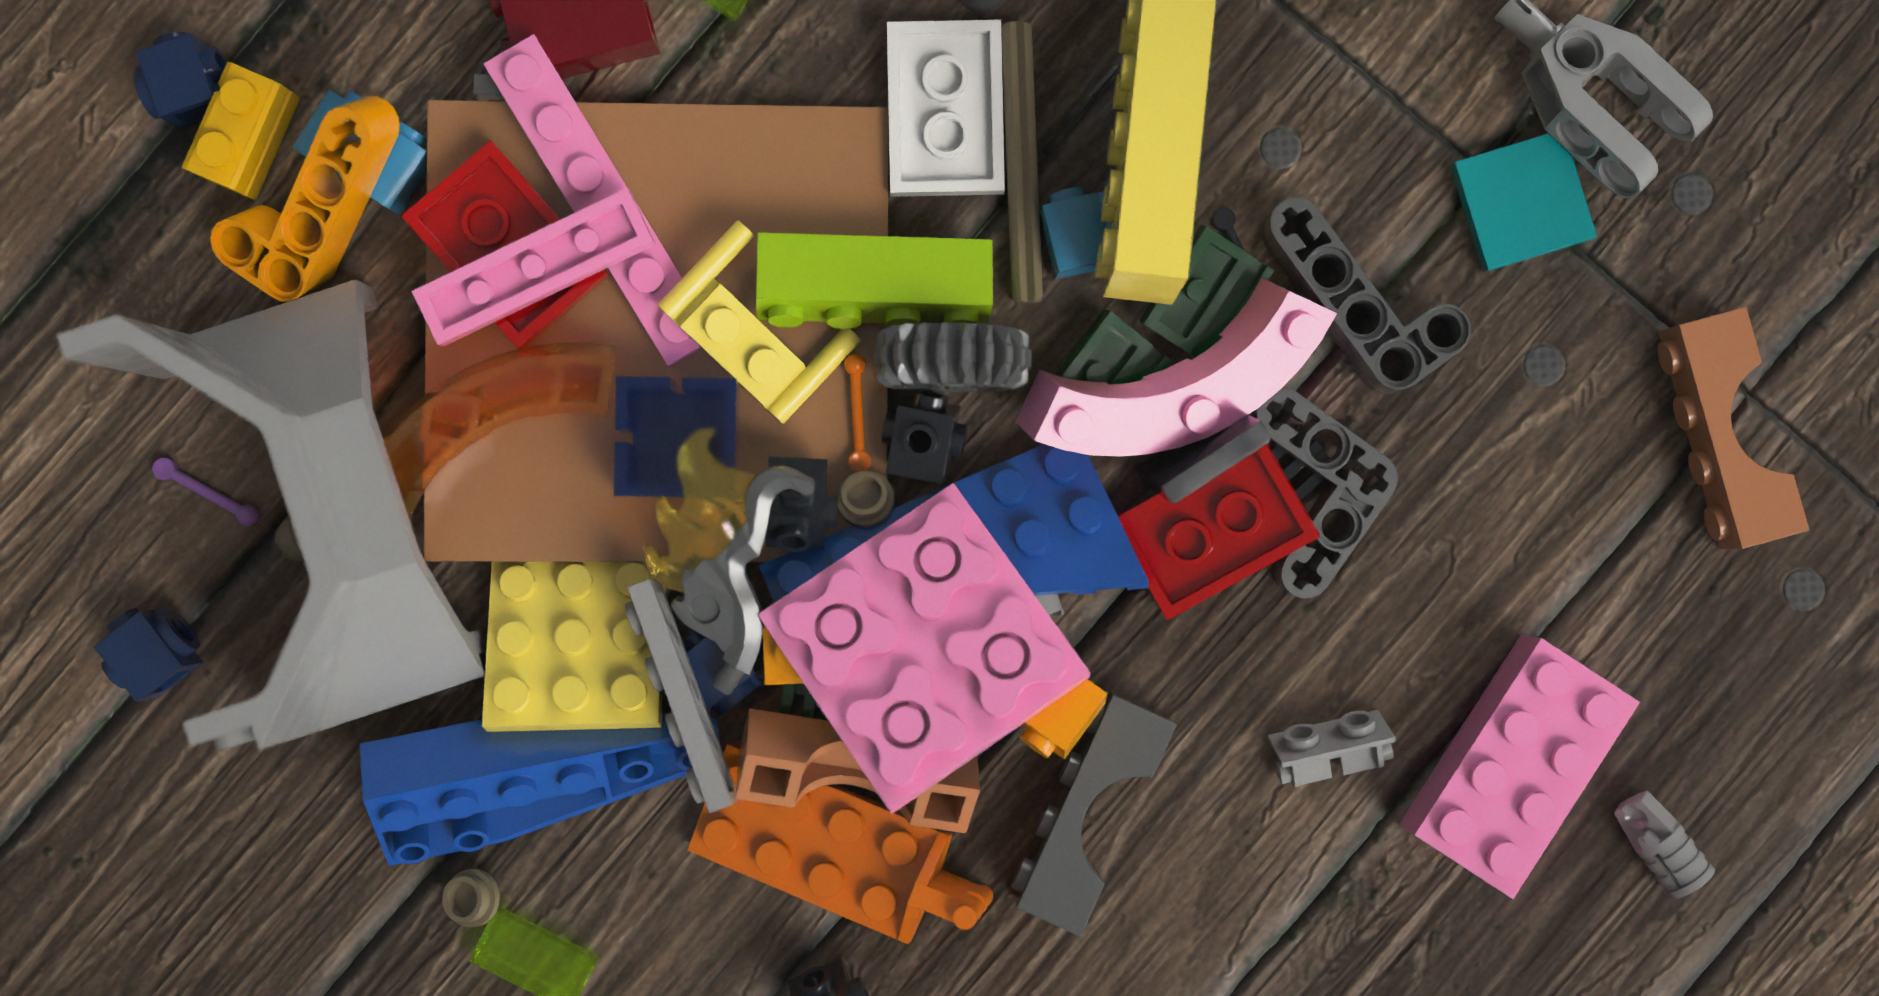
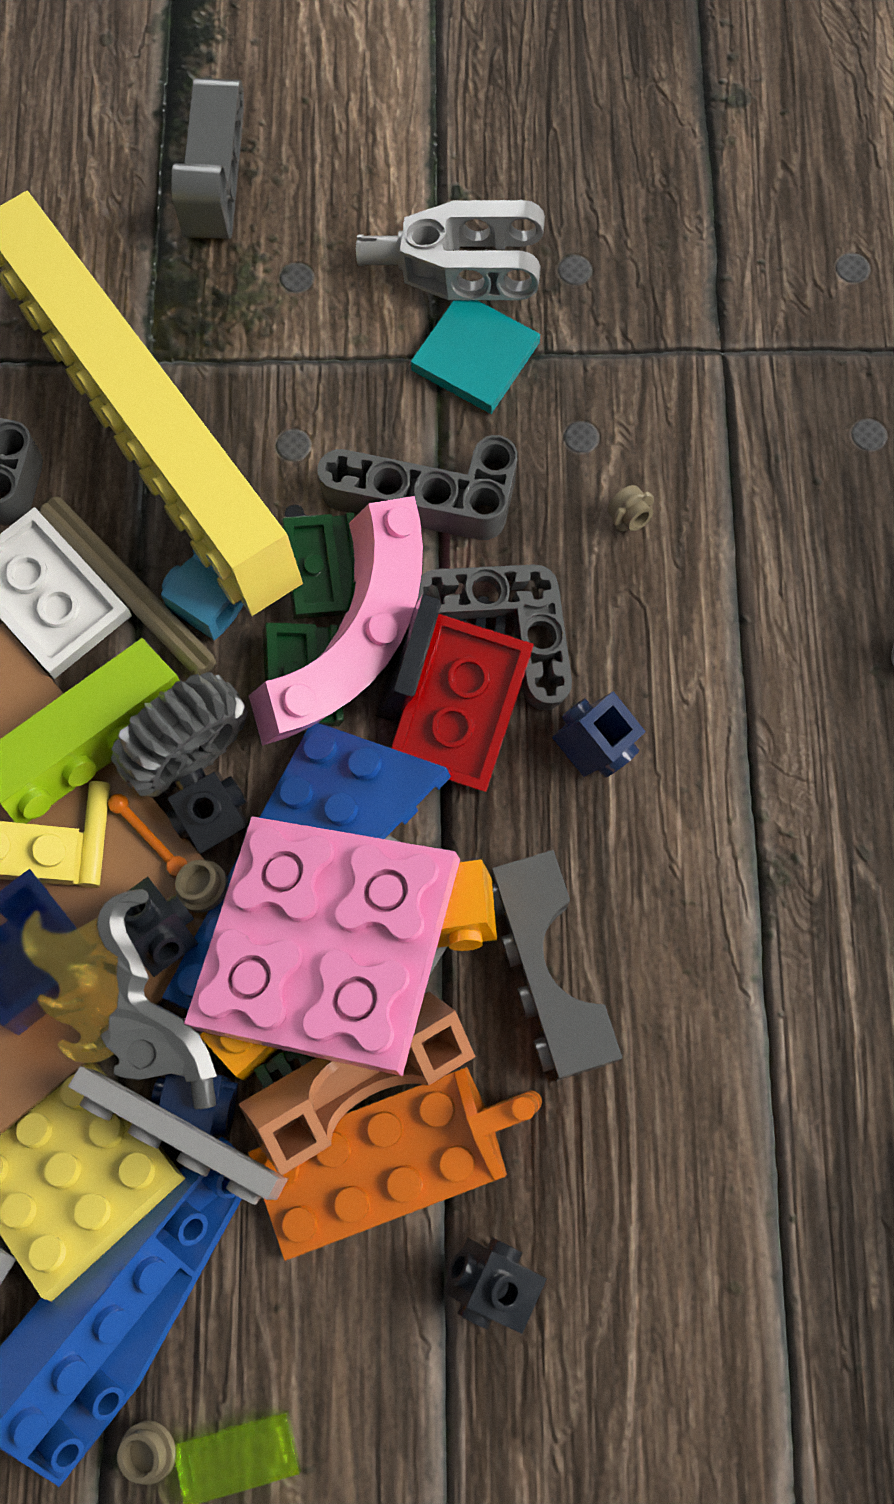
camera: 45 degrees left, 15 degrees down
light grey hinge [1268,710,1396,787] -> none
bright pink brick [1398,635,1640,899] -> none
nougat arch [1657,307,1810,549] -> none
none -> dark blue brick [552,691,646,778]
none -> dark tan plate [607,485,654,531]

